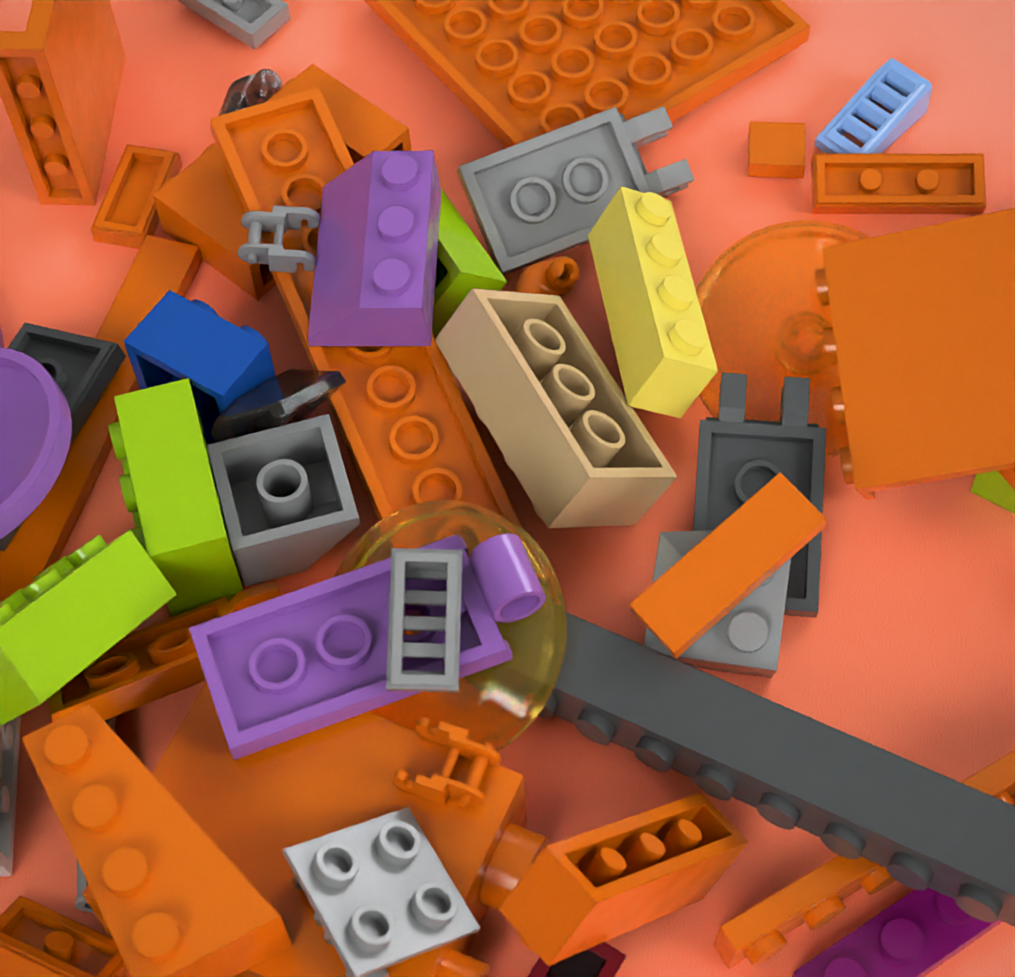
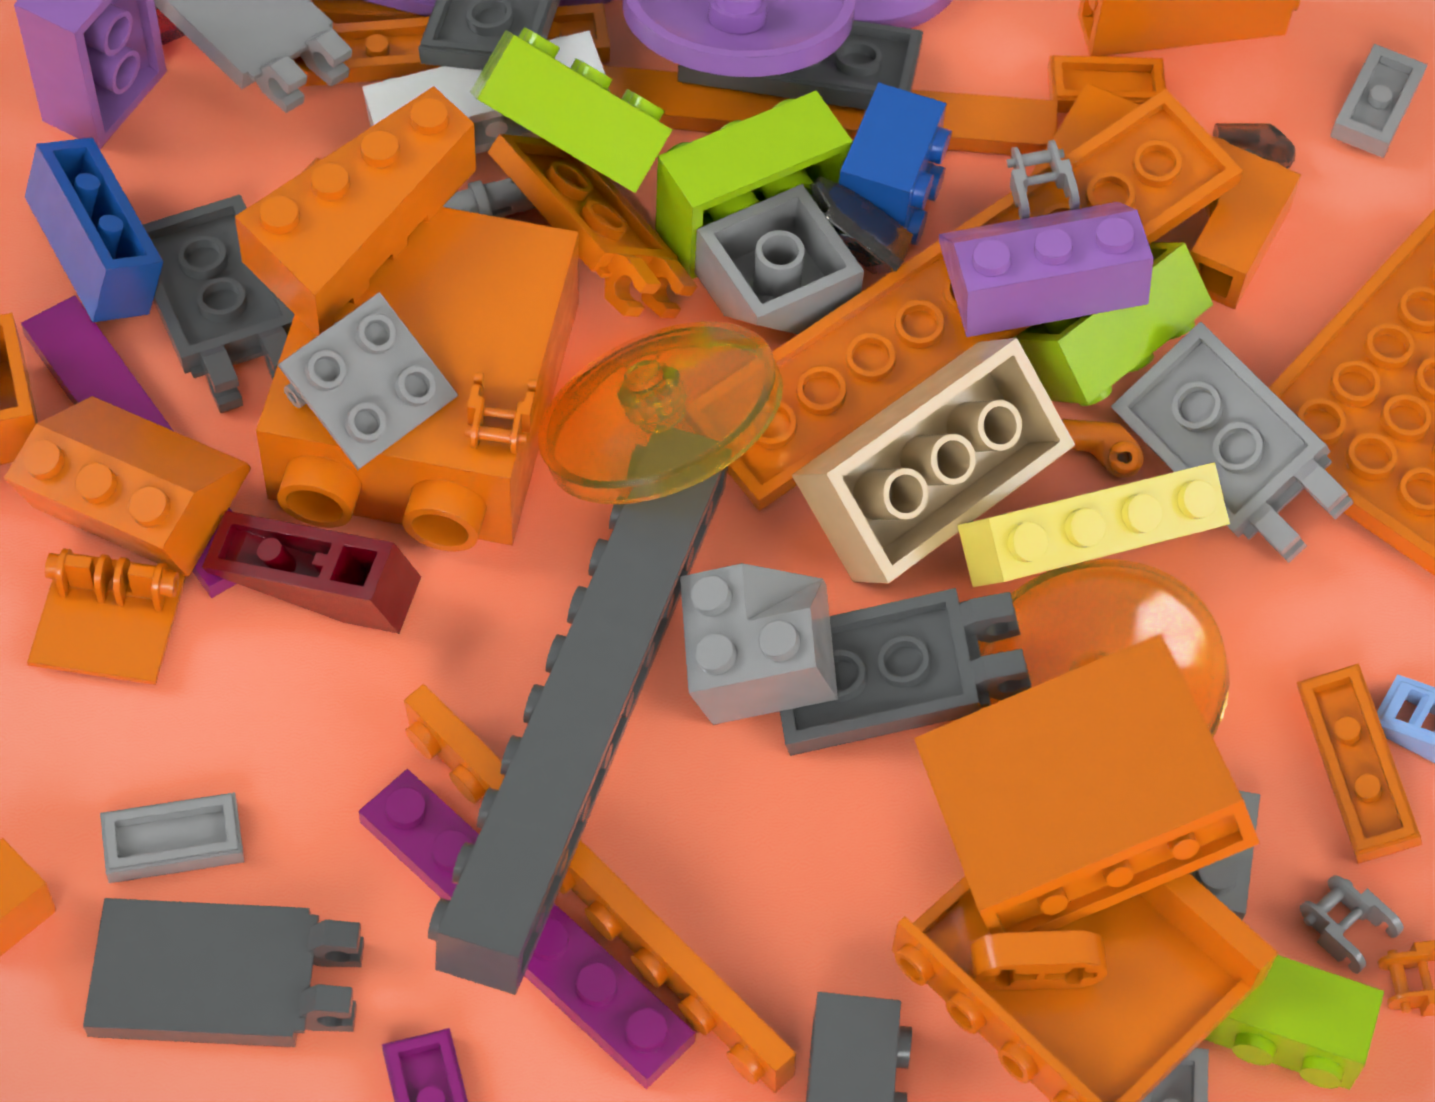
camera: 70 degrees right, 0 degrees up
medium lavender hinge [189,534,546,760] -> none
light grey slope [386,548,463,693] -> none
orange brick [499,792,749,966] -> none
orange tile [629,472,827,659] -> none
orange tile [747,121,805,179] -> none

